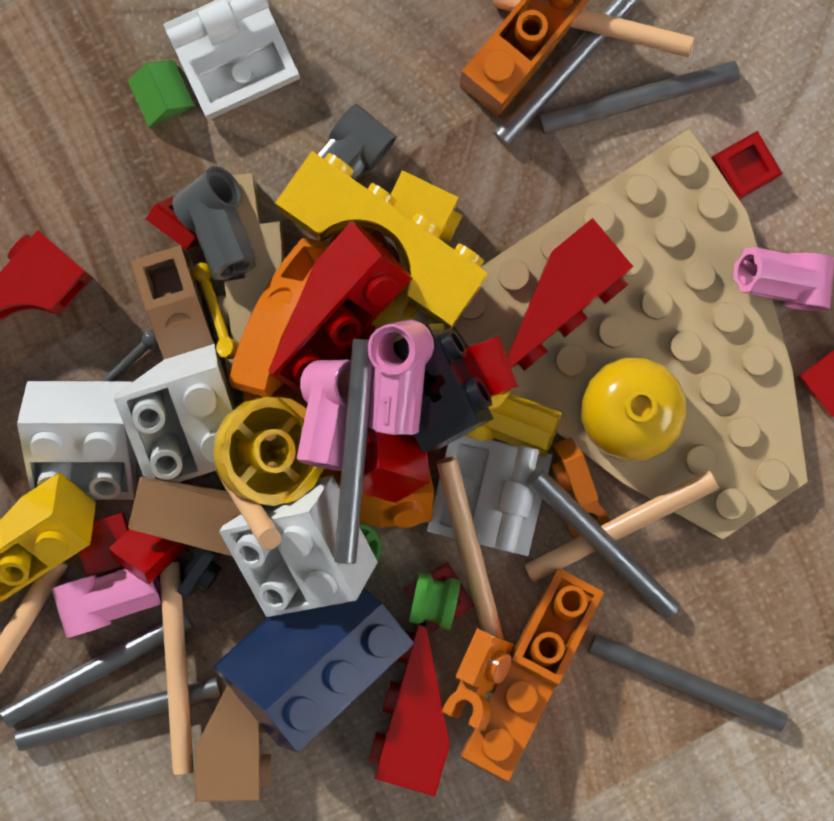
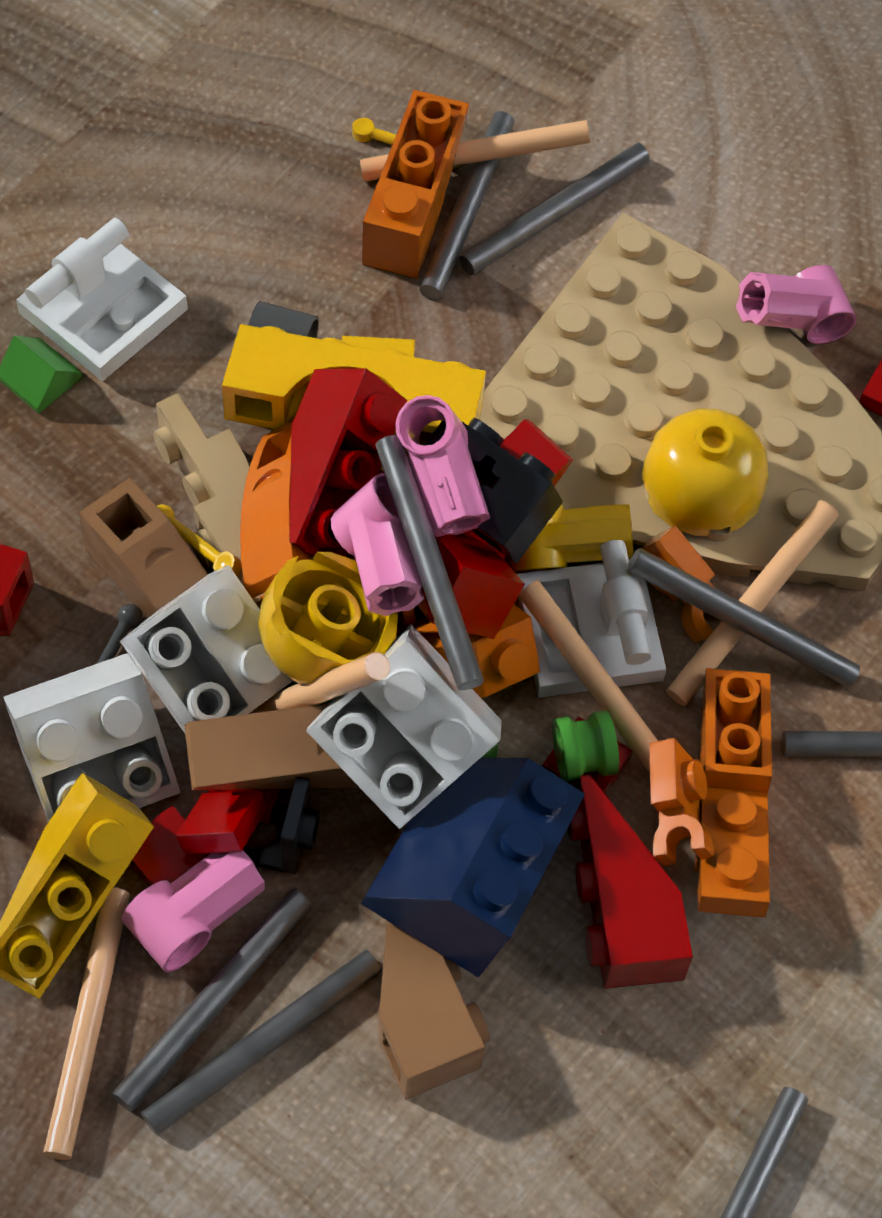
camera: 20 degrees left, 25 degrees down
red tile [146,195,199,250] -> none
light nougat bar [160,562,194,775] -> none
dark grey piece [172,166,256,280] -> none
red slope [507,218,634,371] -> none
red tile [711,131,783,200] -> none

